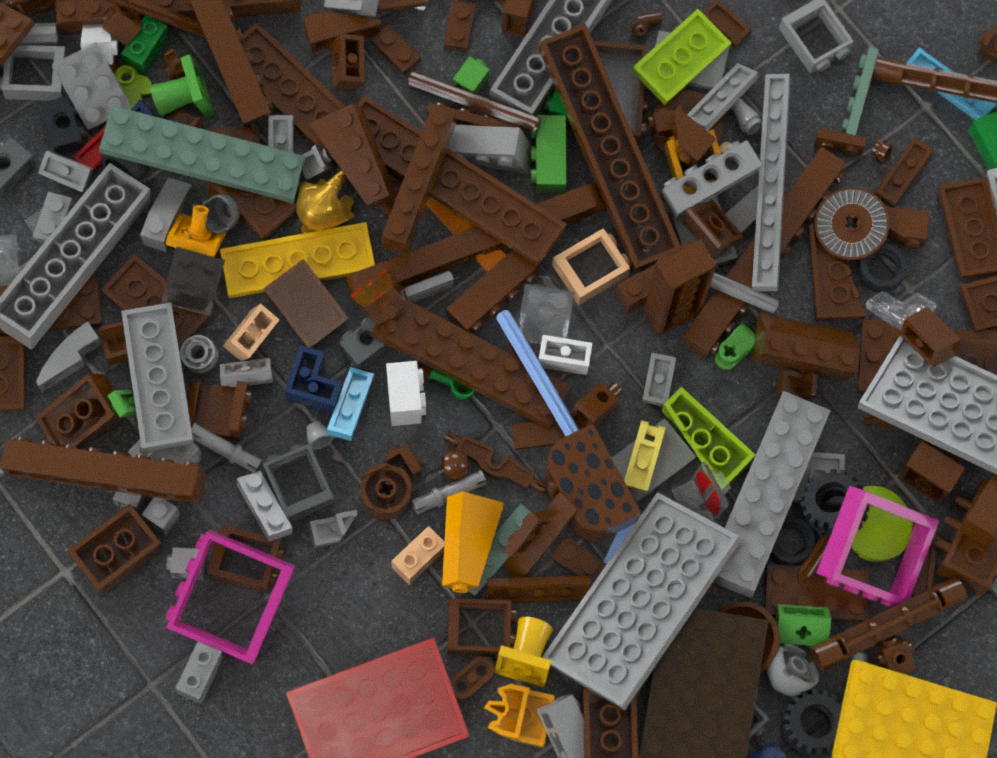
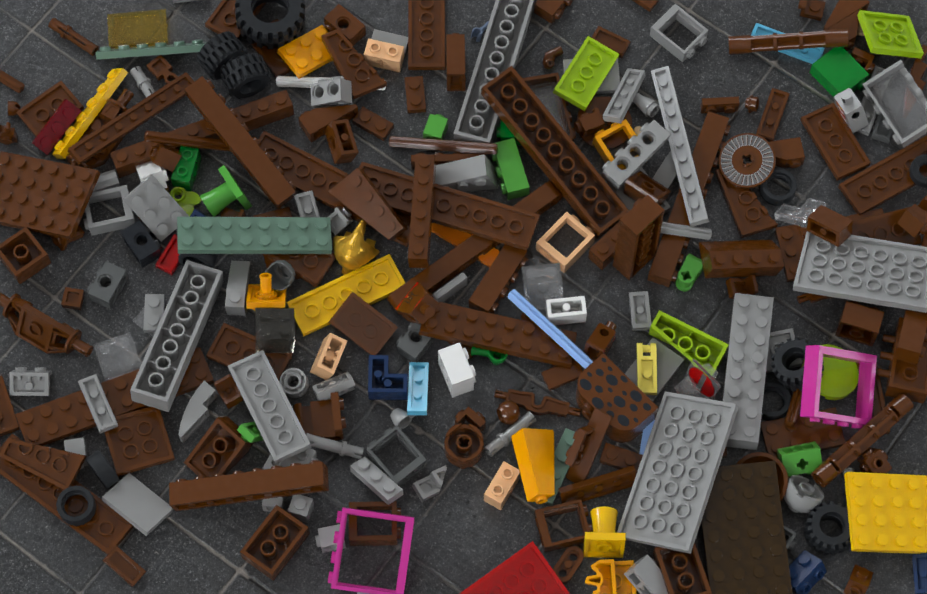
camera: 10 degrees left, 5 degrees down
light grey plate [38,150,93,192] -> none
reddish brown plate [163,49,186,80] -> none
reddish brown slope [672,108,716,166] -> none
sand green plate [840,47,879,135] -> none

